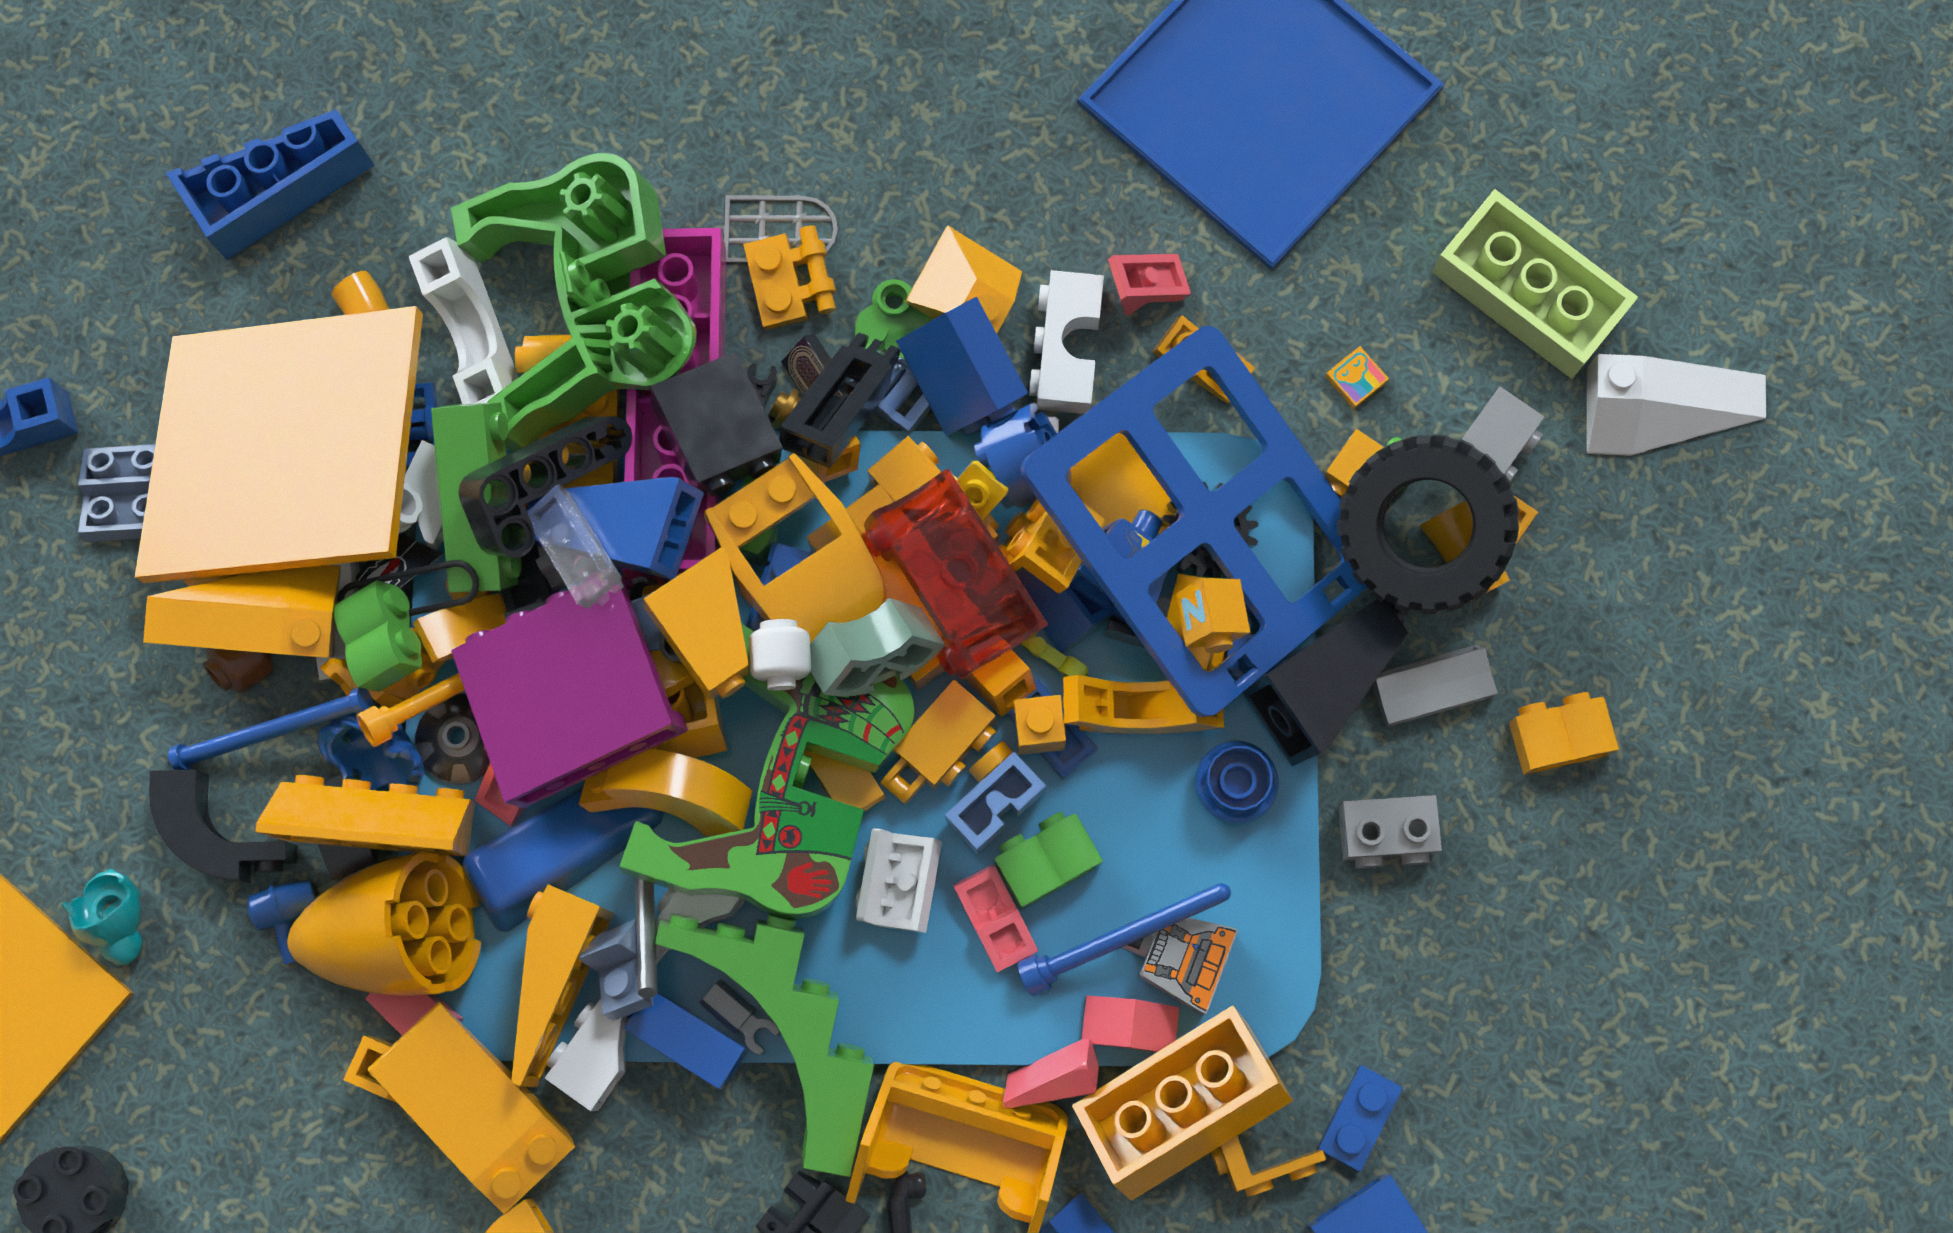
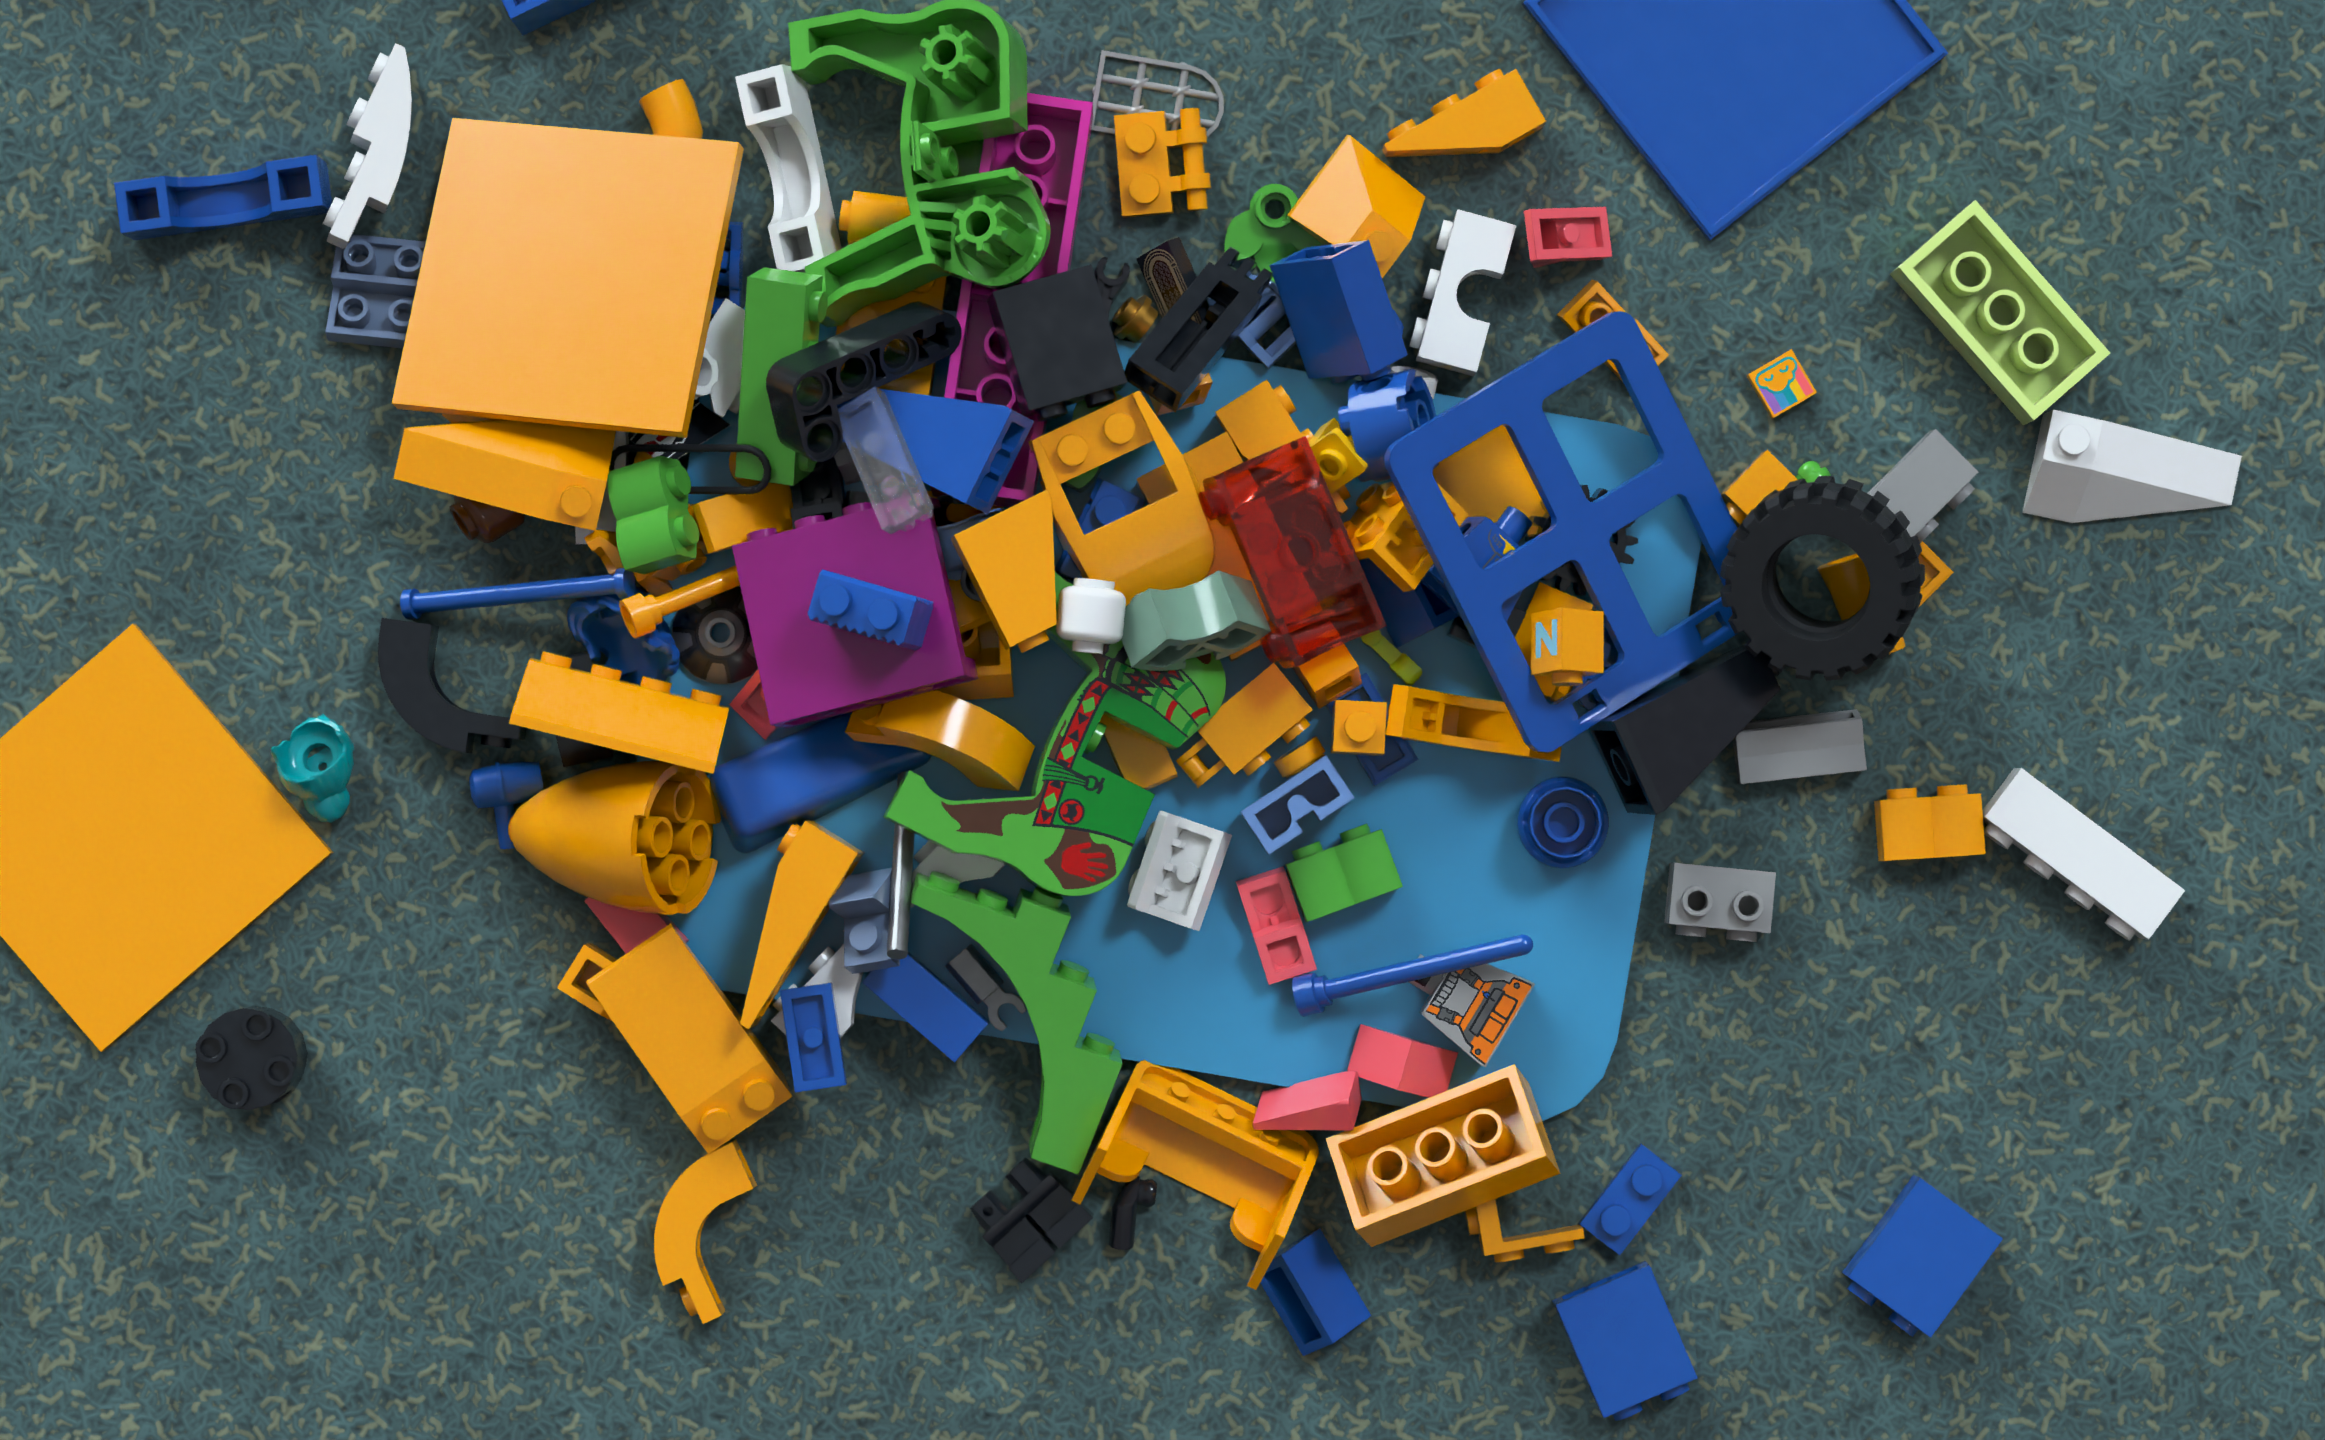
camera: 15 degrees right, 10 degrees up
none -> white slope [323,43,412,249]
none -> blue plate [780,982,847,1093]
none -> blue brick [808,569,933,651]
none -> light orange slope [1382,69,1546,157]
none -> blue brick [1842,1175,2003,1338]
none -> white brick [1982,768,2185,941]

